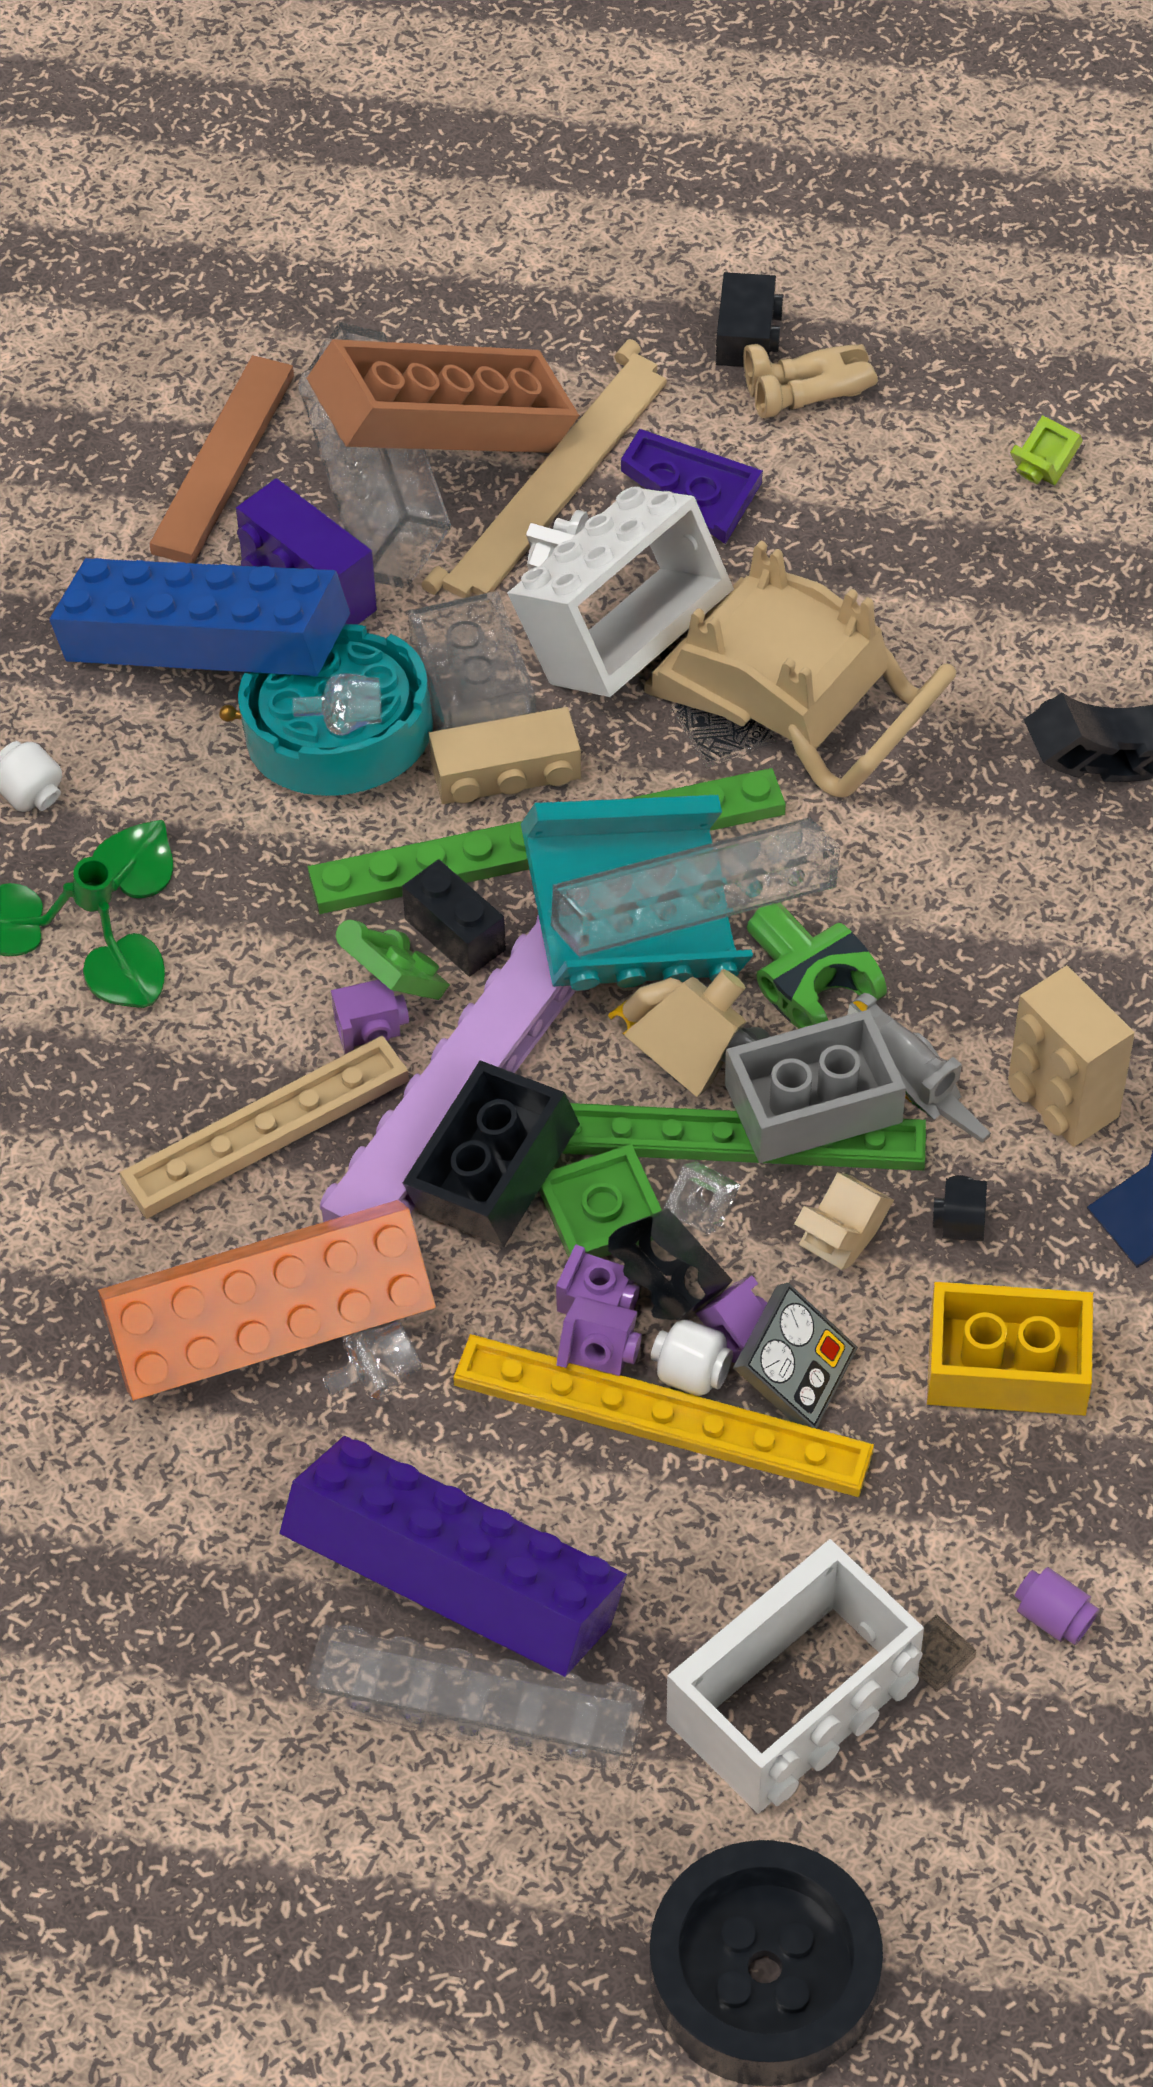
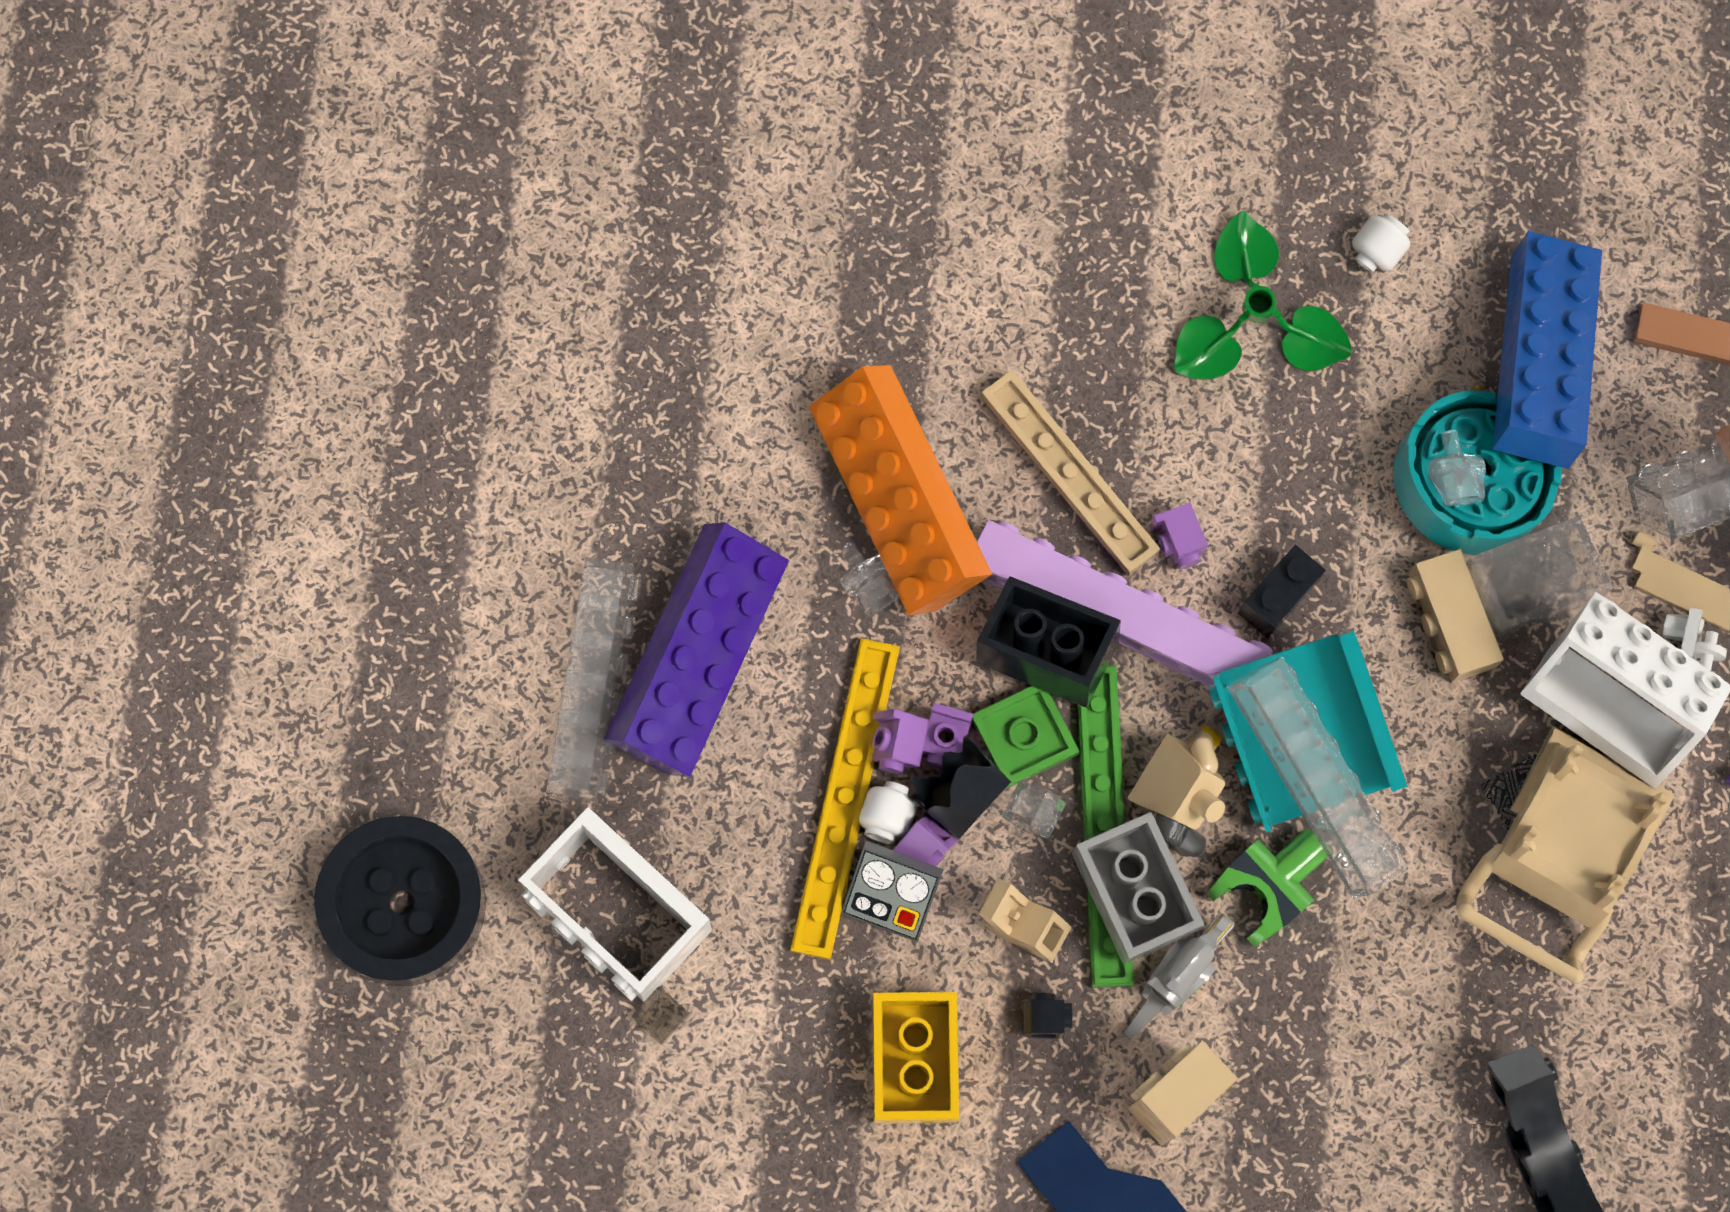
camera: 80 degrees right, 20 degrees up
dark purple brick [236,478,377,625] -> none
bright green plate [308,768,786,914] -> none
bright green plate [336,920,450,1000] -> none
medium lavender brick [1014,1567,1100,1645] -> none

